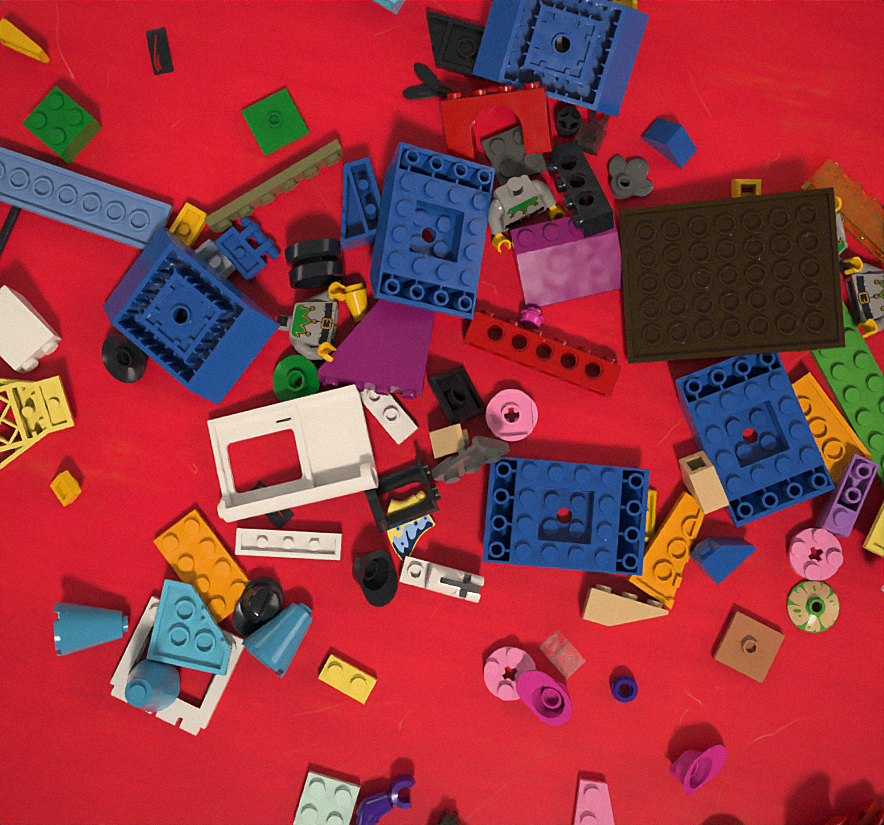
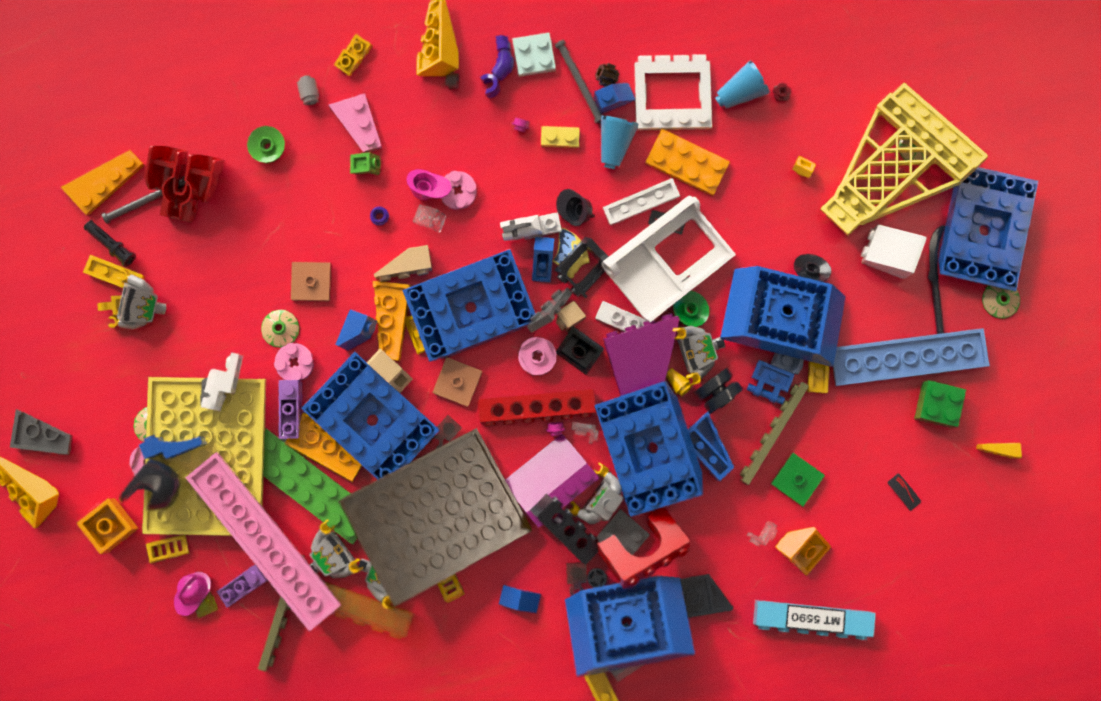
camera: 145 degrees right, 0 degrees up
dark azure cone [125,659,180,712] -> none
medium azure plate [146,579,232,676] -> none
black piece [232,576,283,637] -> none
black piece [402,63,452,100] -> none
dark grey plate [608,155,654,199] -> none
dark pink piece [669,744,727,796] -> none
none -> bright green bracket [350,152,381,175]
none -> clear smoke plate [430,415,462,449]
none -> nougat plate [432,357,483,407]
none -> dark pink plate [512,118,530,132]
none -> blue slope [532,237,554,282]
none -> dark grey bar [555,40,602,124]
none -> clear bracket [571,422,599,445]
none -> blue slope [594,83,636,114]
none -> dark brown gear [595,63,620,87]
none -> clear bracket [746,521,777,547]
none -> dark red plate [773,83,791,101]
none -> light orange slope [776,527,831,576]

